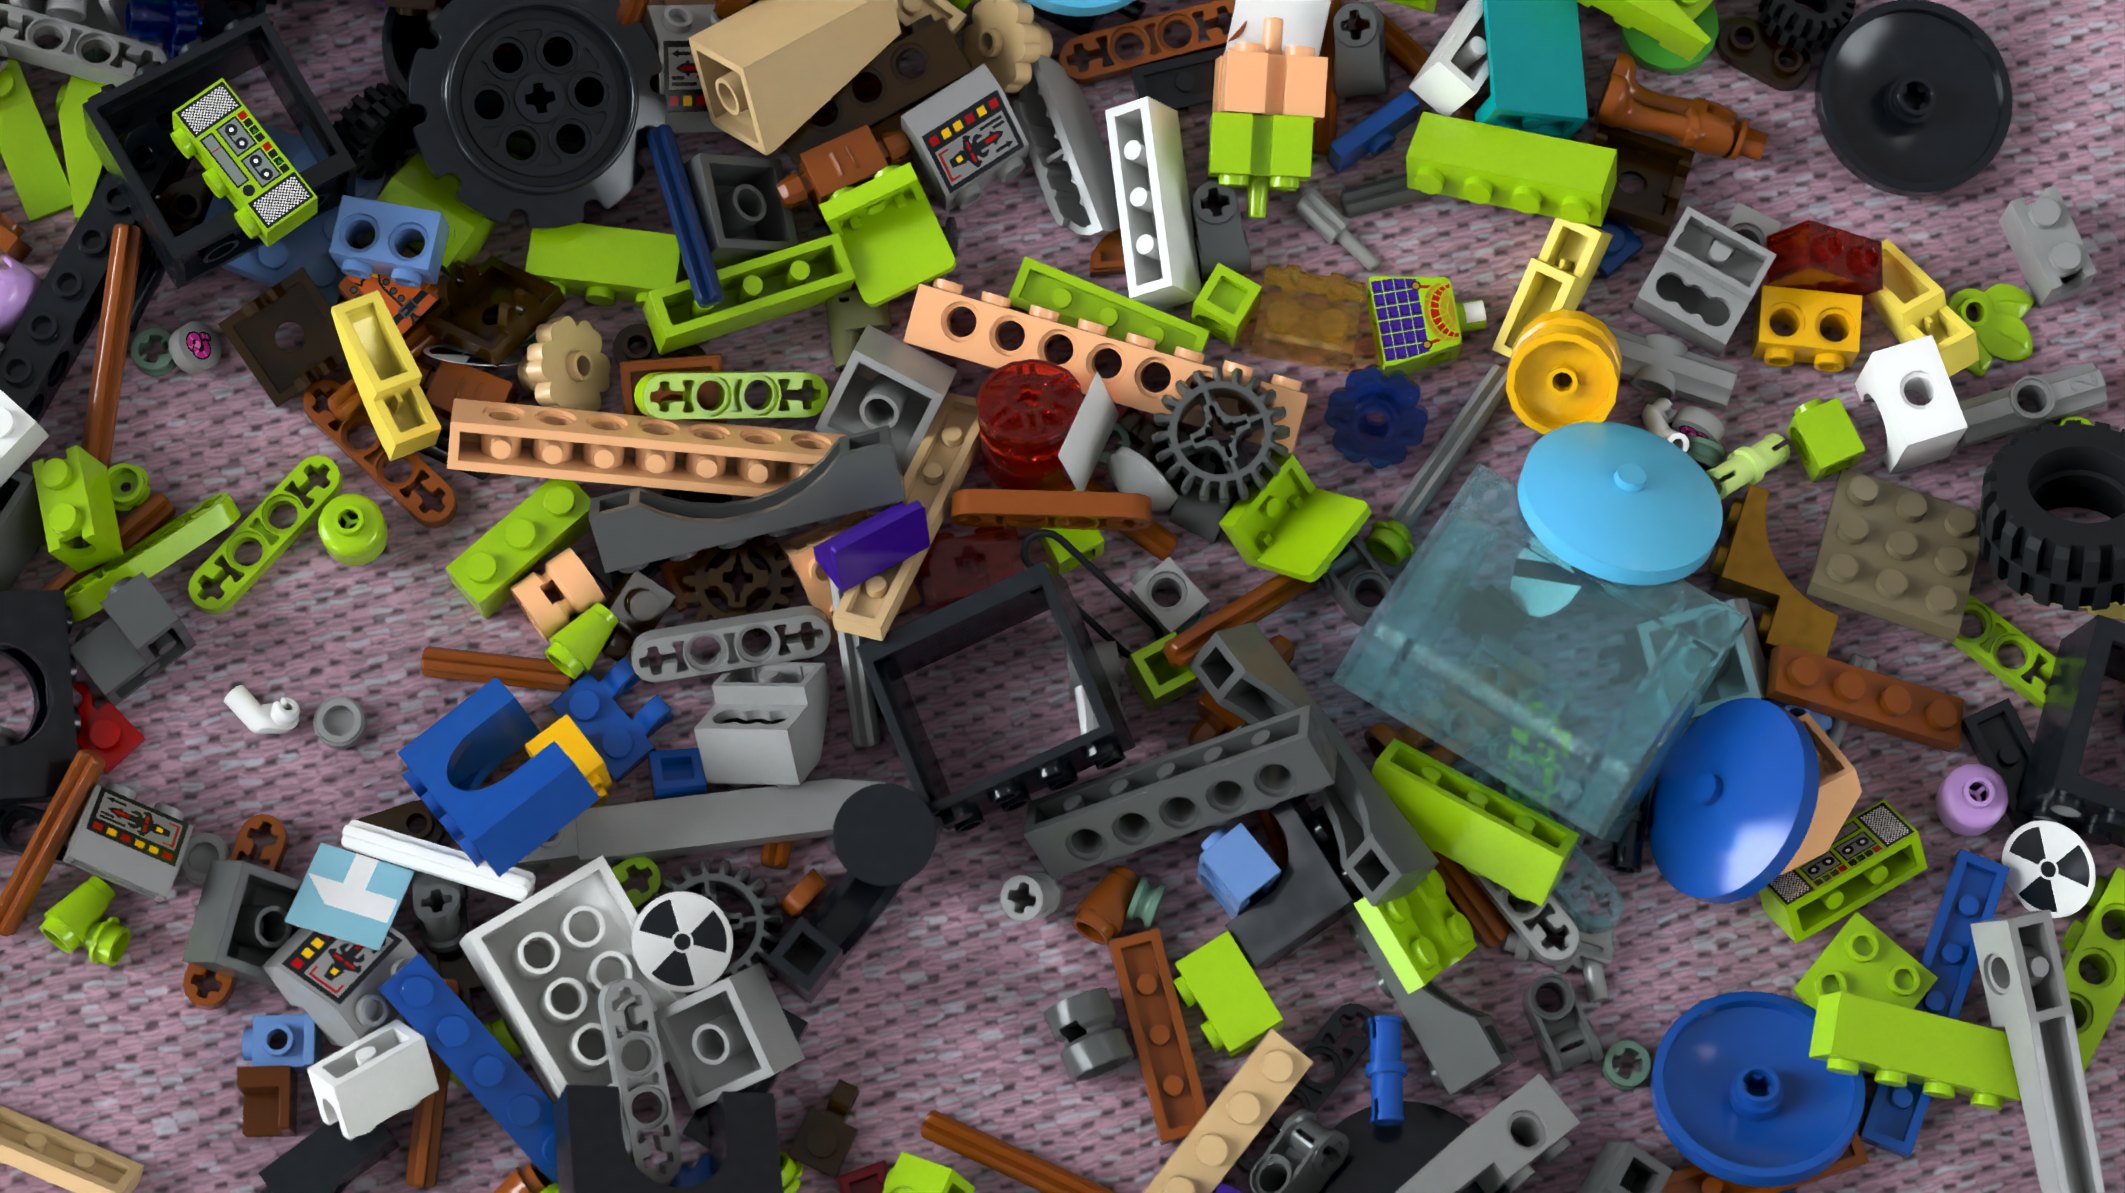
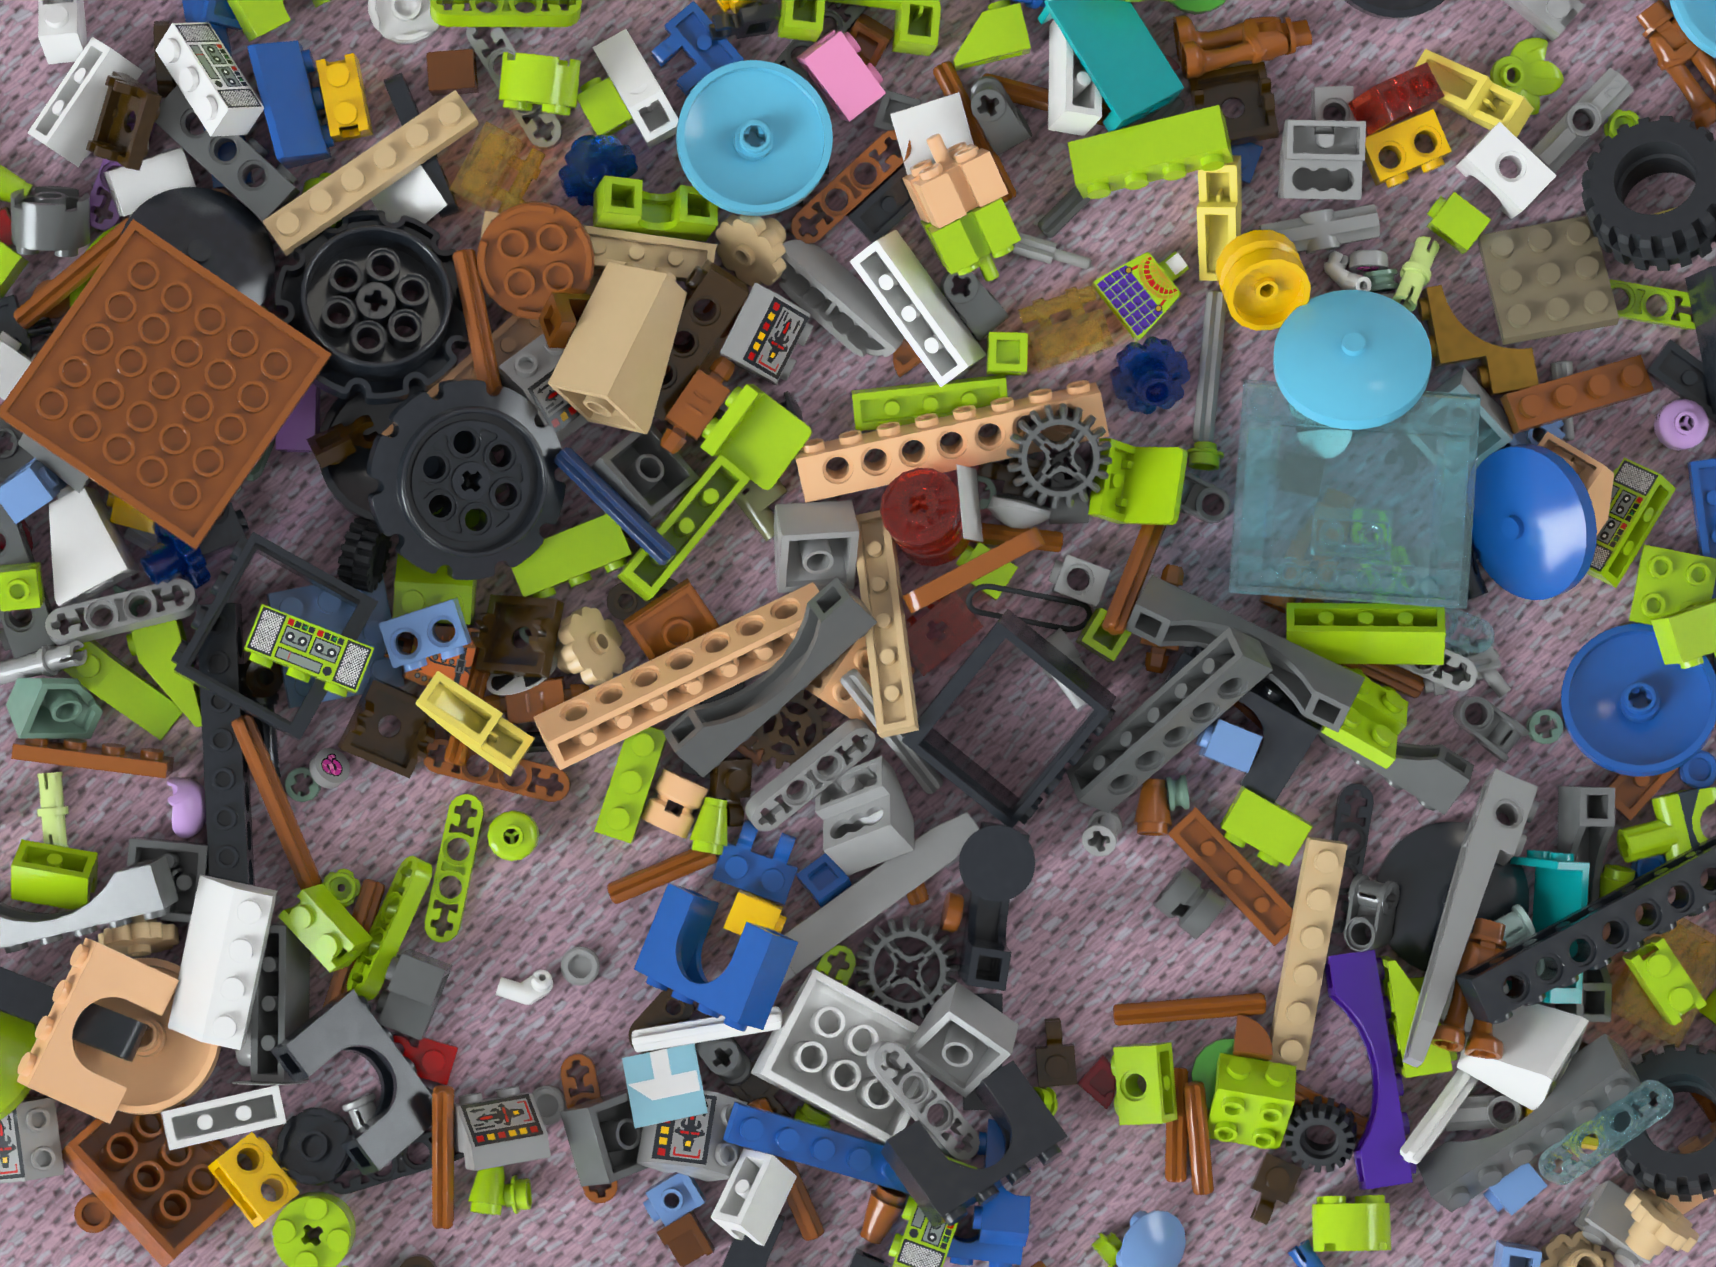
camera: 30 degrees left, 15 degrees up
white sticker [631,891,733,993] -> none
lime beam [634,371,829,420] -> none
dark purple panel [813,501,931,592] -> none
blue plate [1327,90,1420,174] -> none
blue pin [1365,1015,1408,1126] -> none

